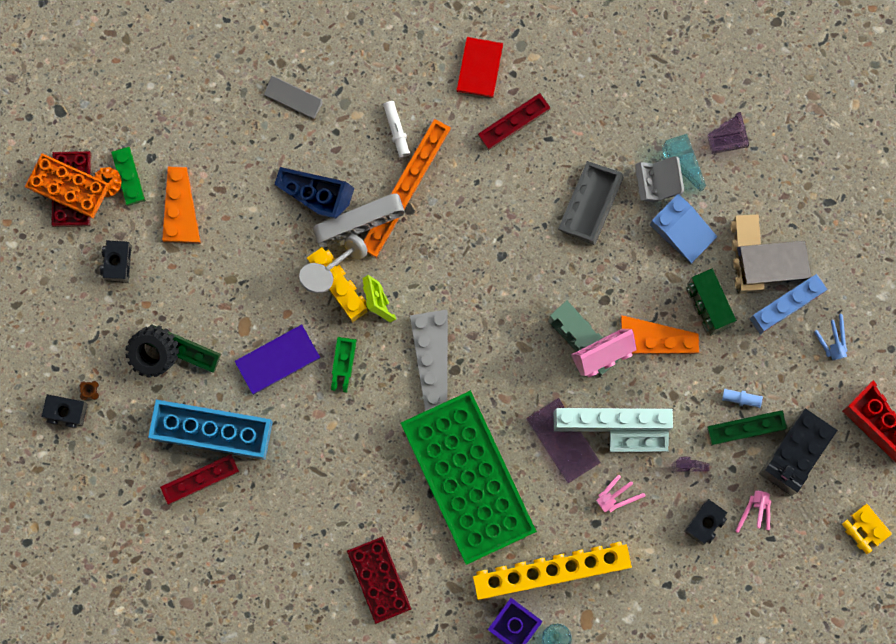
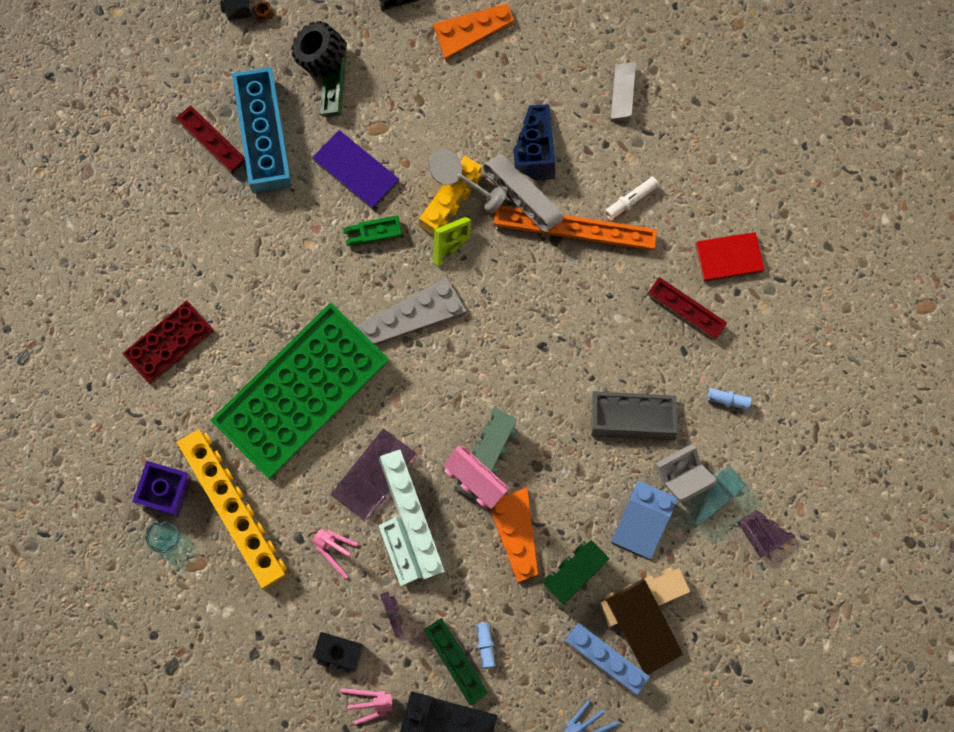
camera: 65 degrees right, 5 degrees down
none -> light blue pin [707,388,751,410]

